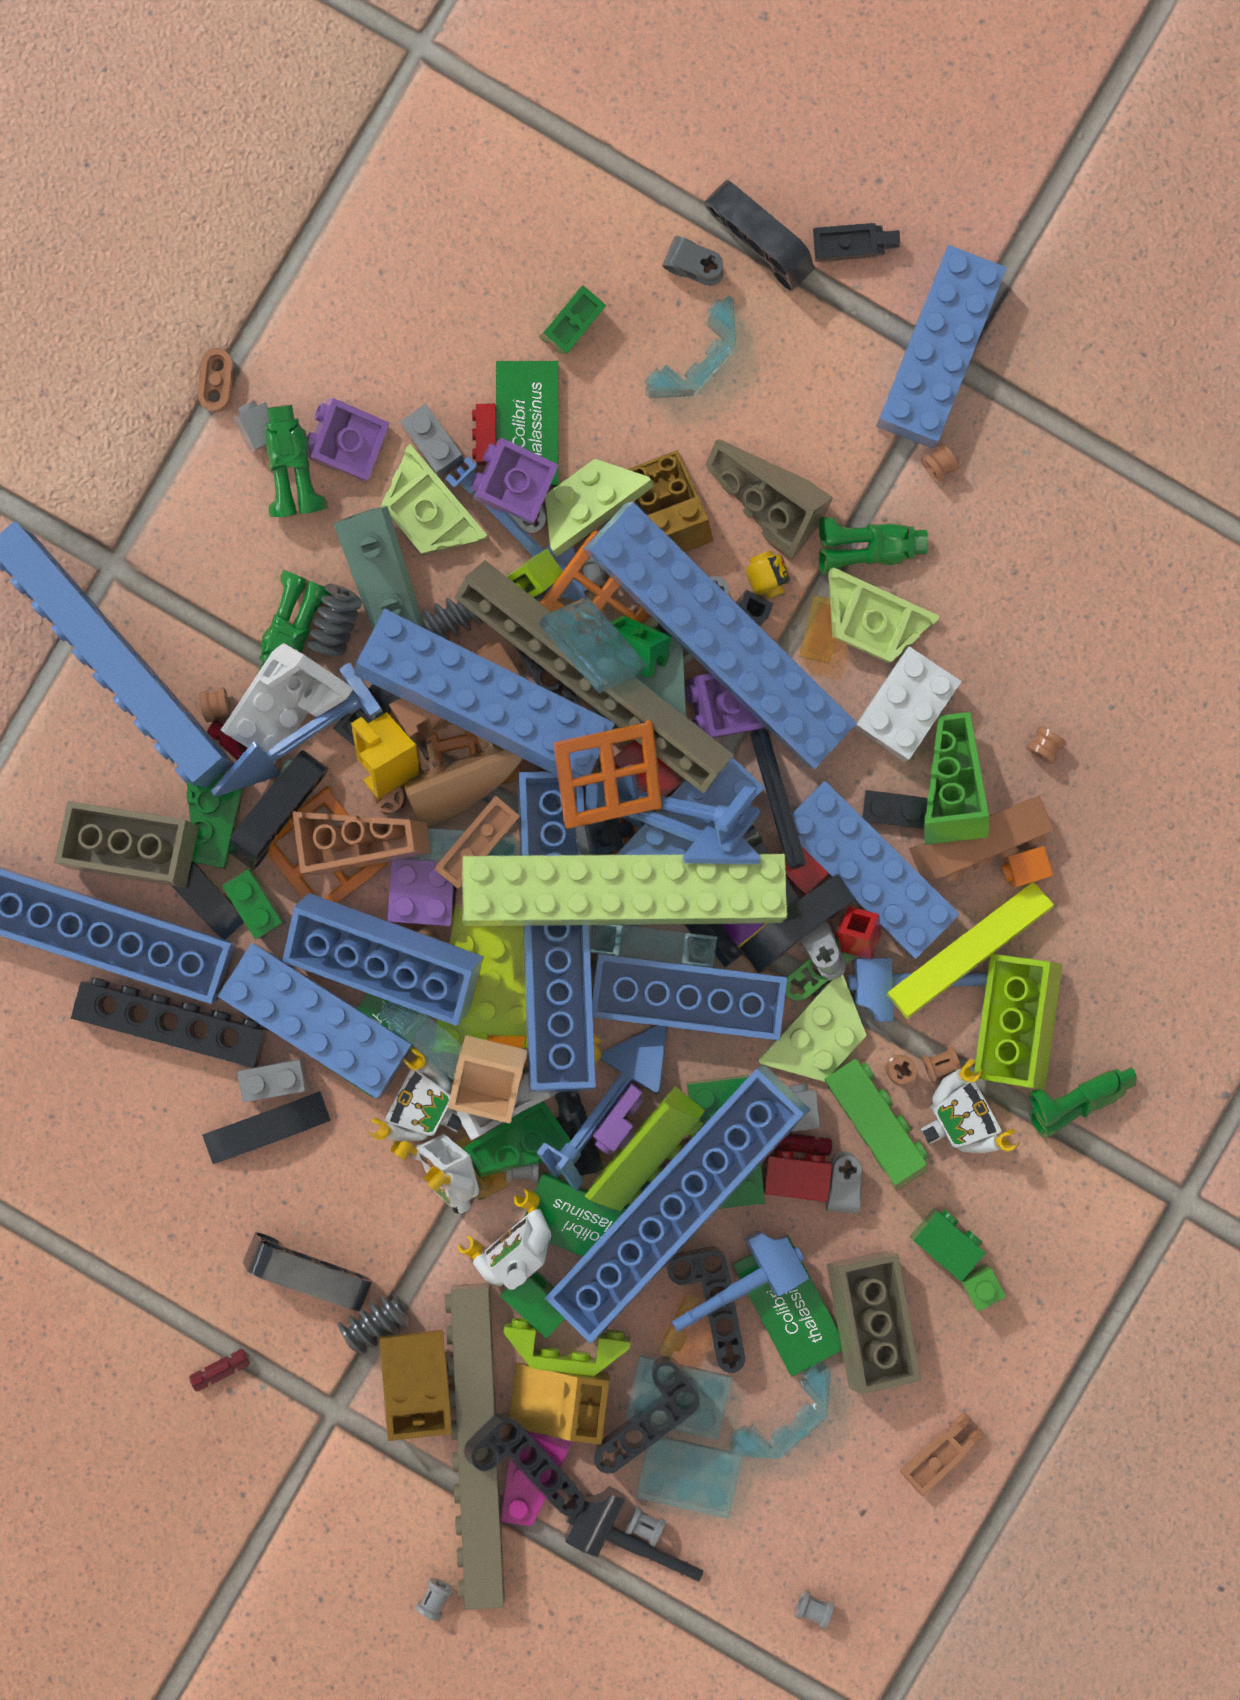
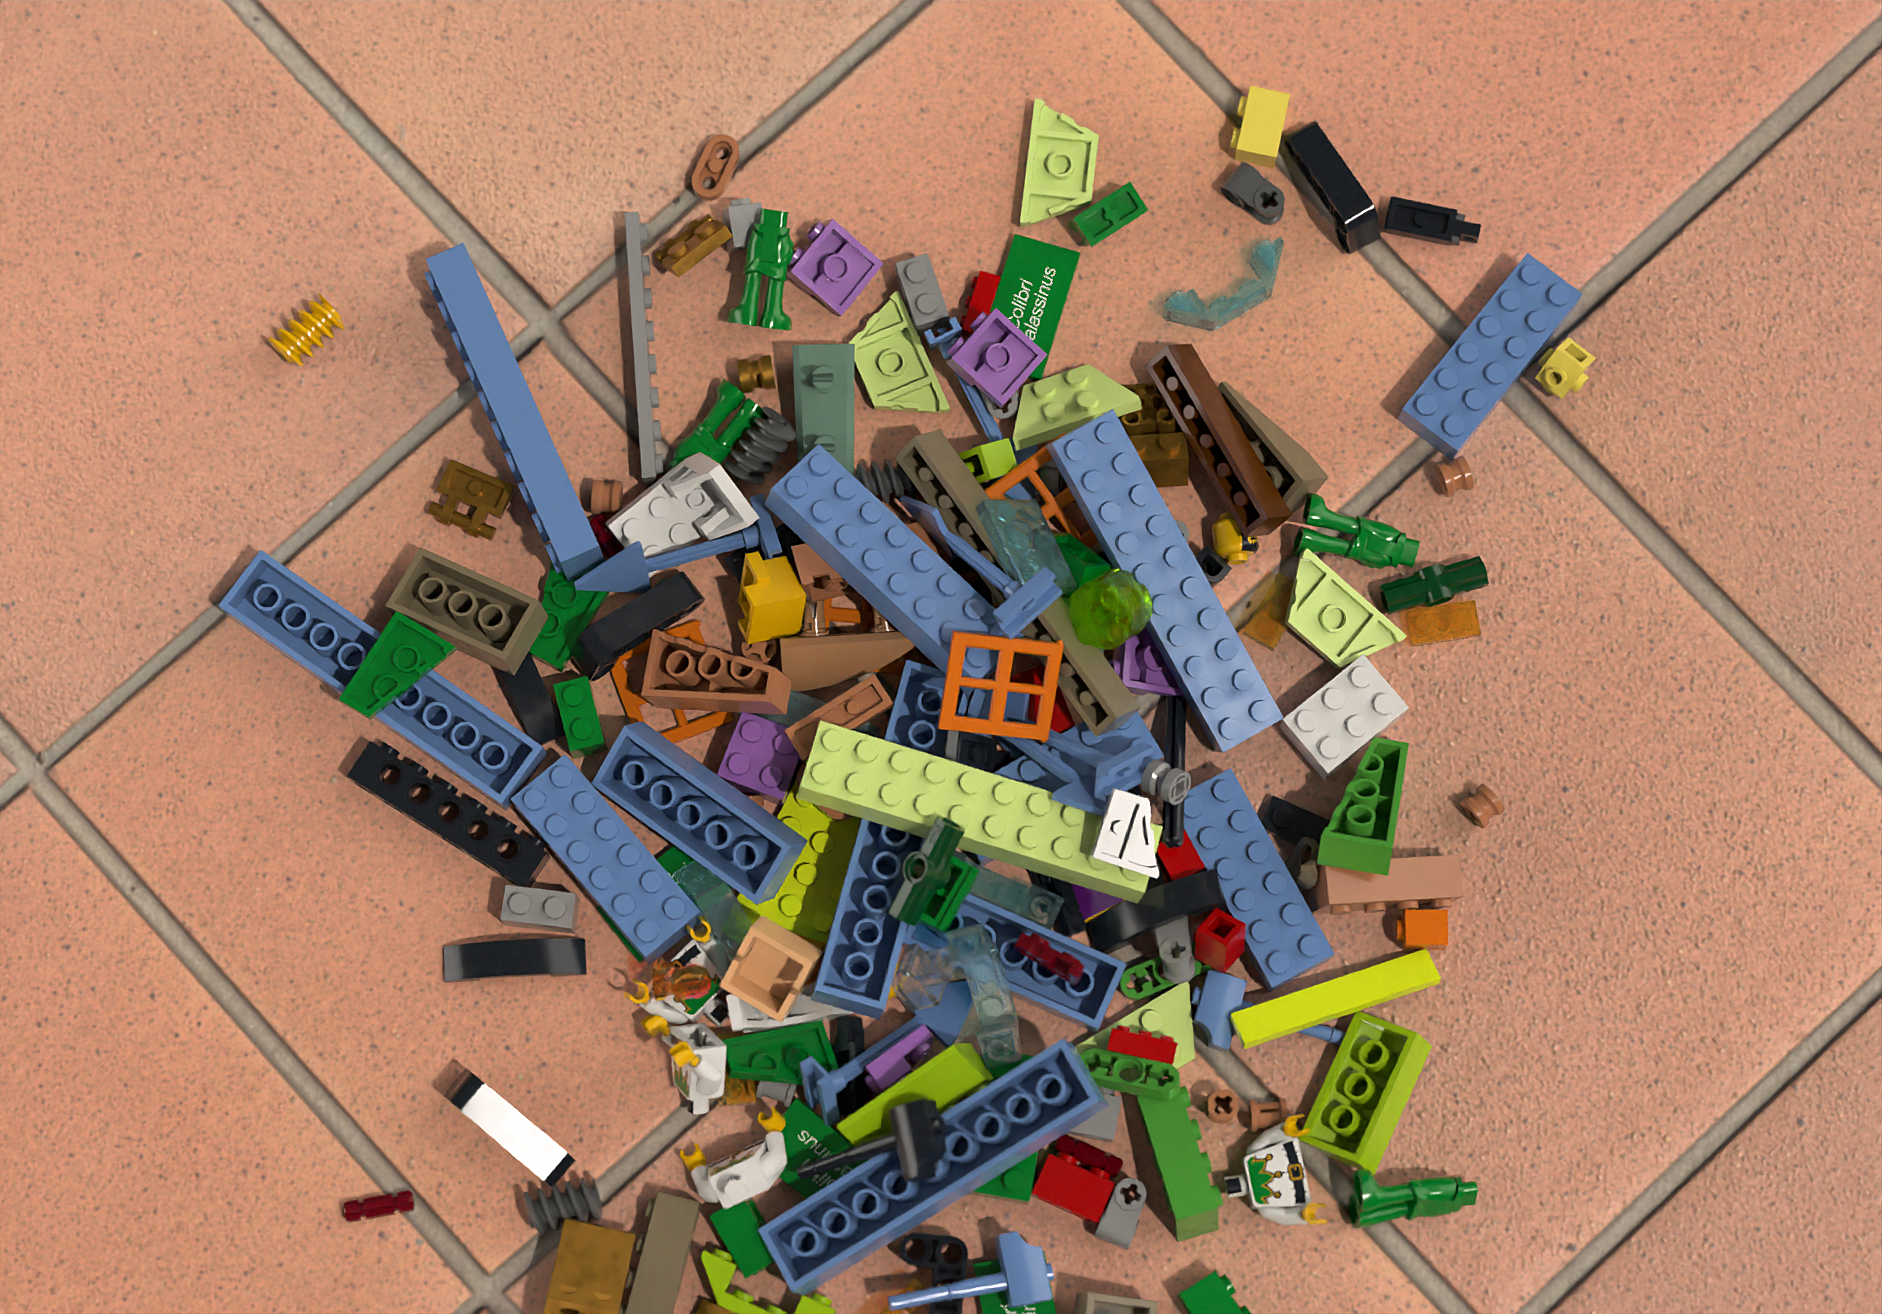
camera: 20 degrees right, 10 degrees down
none -> green wing [339,611,457,720]
none -> pearl gold plate [428,459,515,540]
none -> light grey plate [625,212,664,486]
none -> clear orange animal [652,957,711,1001]
none -> pearl gold plate [654,214,733,277]
none -> pearl gold wheel [737,355,776,394]
none -> black piece [797,1099,947,1183]
none -> dark green piece [889,815,965,926]
none -> clear brick [892,943,960,1011]
none -> medium blue piece [899,495,1063,640]
none -> green hinge [918,856,979,937]
none -> clear light blue slope [946,923,1022,1069]
none -> dark red wing [1014,932,1085,987]
none -> yellowish green wing [1020,98,1099,227]
none -> clear neon green brick [1070,569,1153,649]
none -> bright green beam [1080,1048,1181,1100]
none -> wing [1090,787,1159,878]
none -> red piece [1107,1025,1178,1065]
none -> light grey wheel [1141,759,1191,805]
none -> reddish brown brick [1145,344,1292,538]
none -> light yellow brick [1230,86,1290,168]
none -> dark tan piece [1284,837,1319,890]
none -> dark green piece [1379,556,1489,615]
none -> clear yellow plate [1405,600,1481,647]
none -> light yellow brick [1535,337,1595,399]

